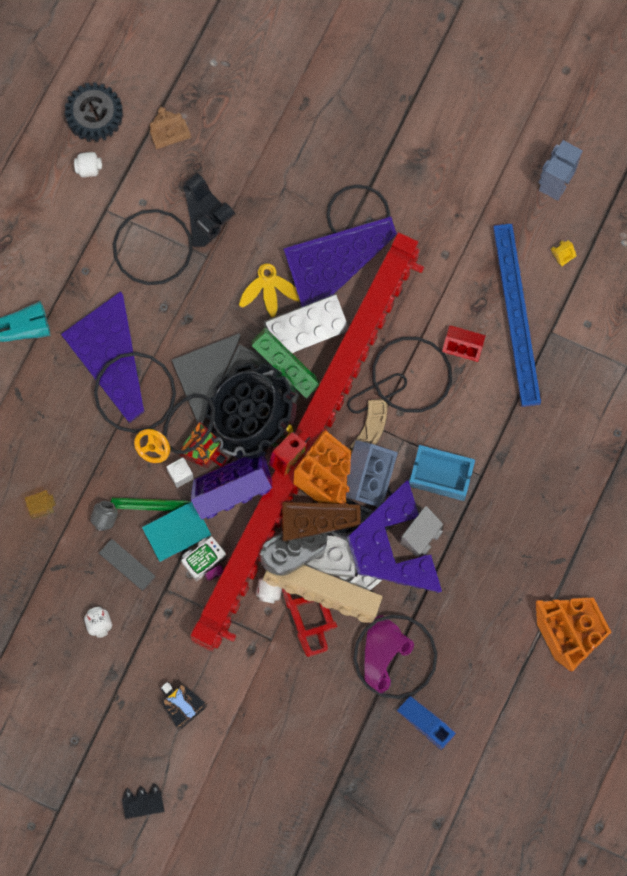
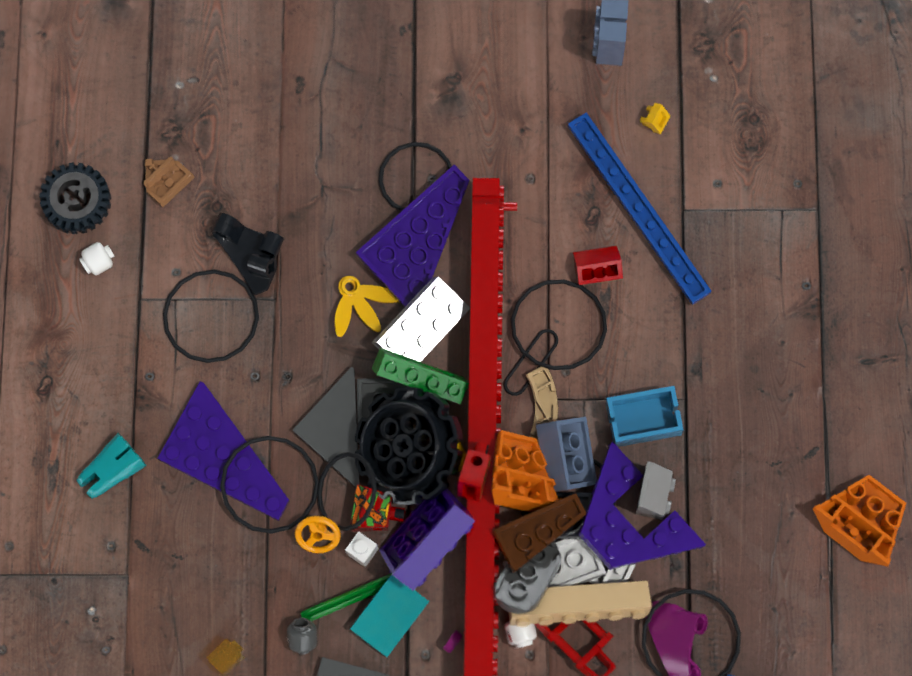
camera: 20 degrees left, 0 degrees up
brick [181,537,227,582] -> none

